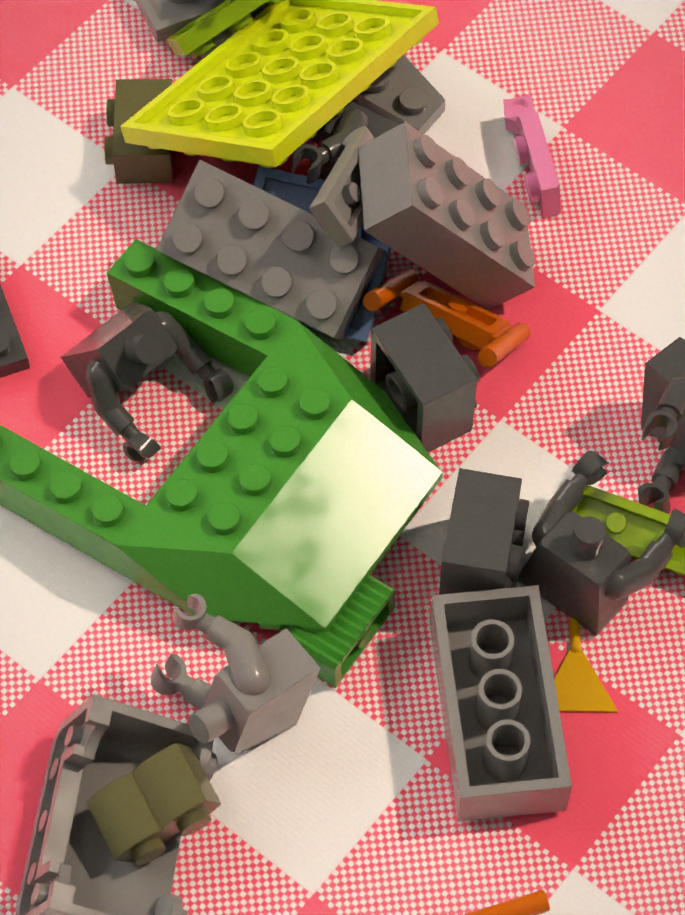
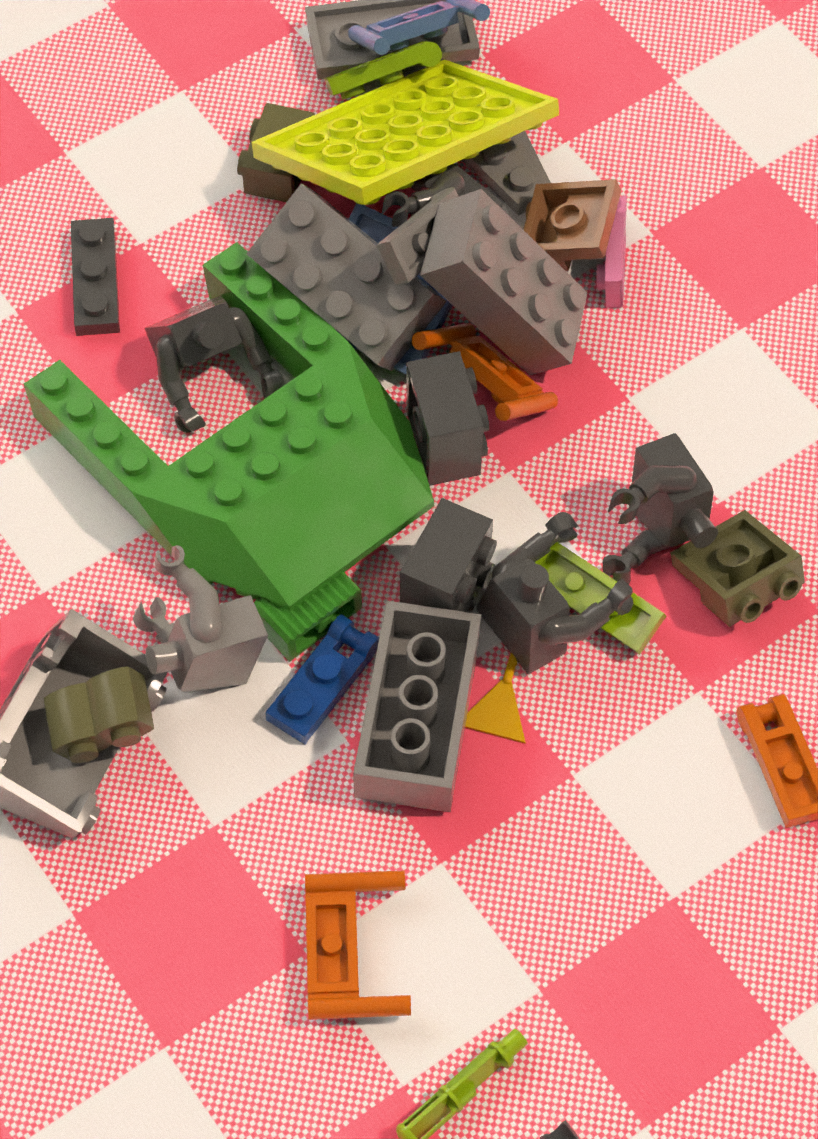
camera: 15 degrees right, 0 degrees up
none -> blue plate [265,615,379,745]
none -> medium nougat plate [524,179,621,271]

